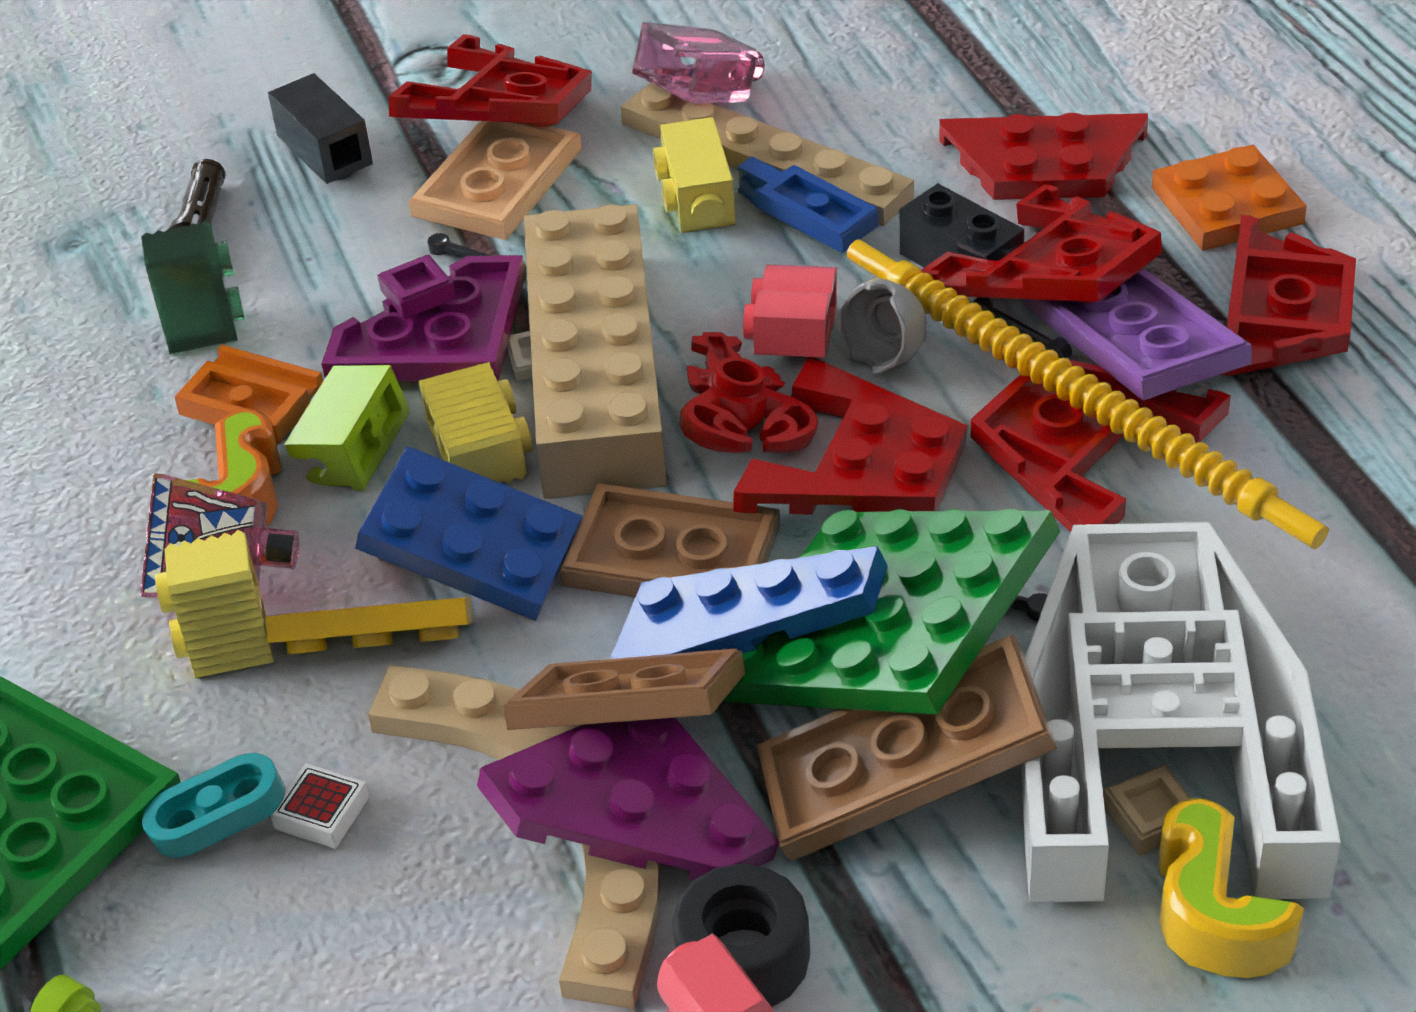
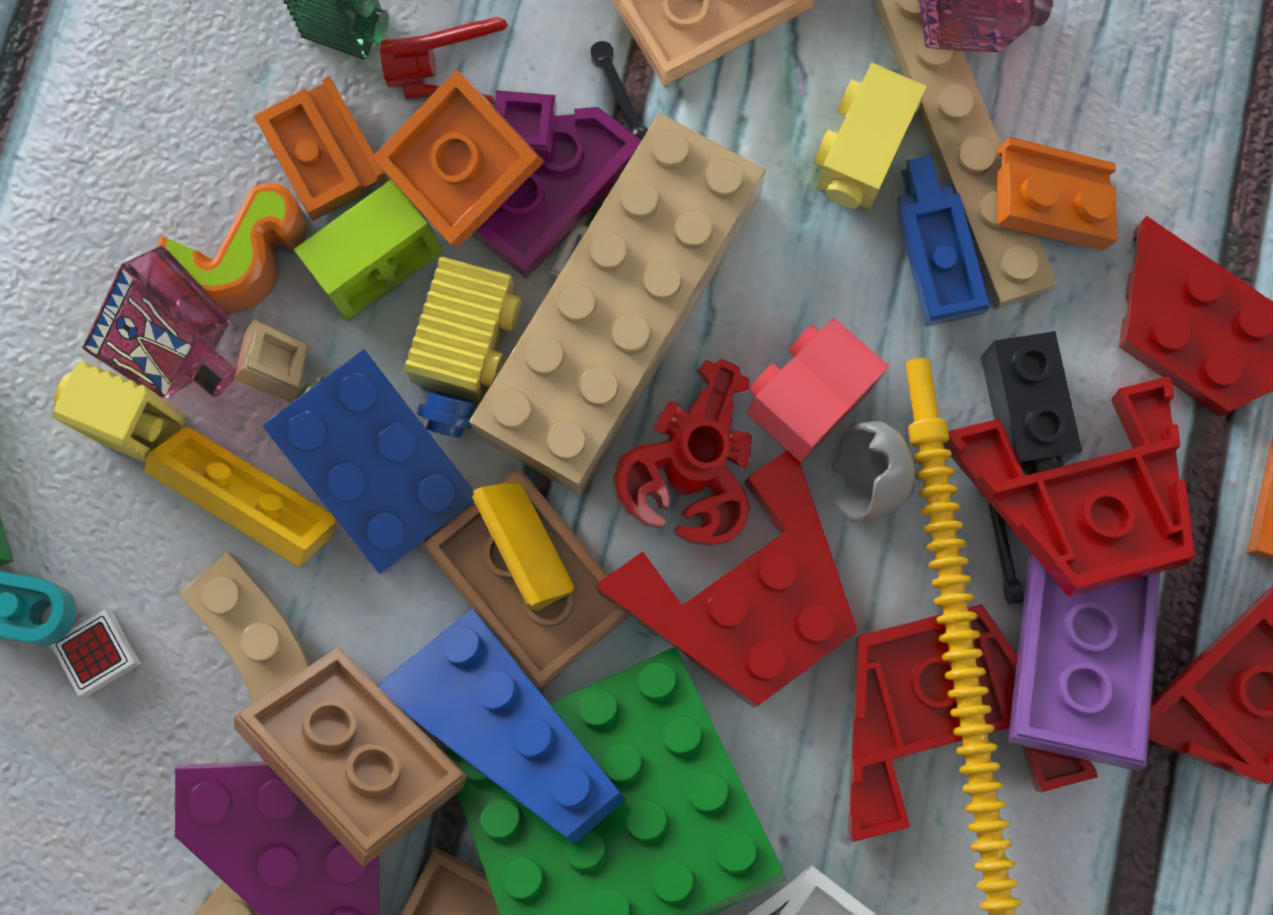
camera: 35 degrees right, 35 degrees up
none -> tan tile [234,320,310,402]
none -> orange plate [371,70,545,248]
none -> red plant [380,17,508,105]
none -> blue plate [417,391,477,437]
none -> yellow slope [472,482,574,612]
none -> orange plate [997,137,1117,251]

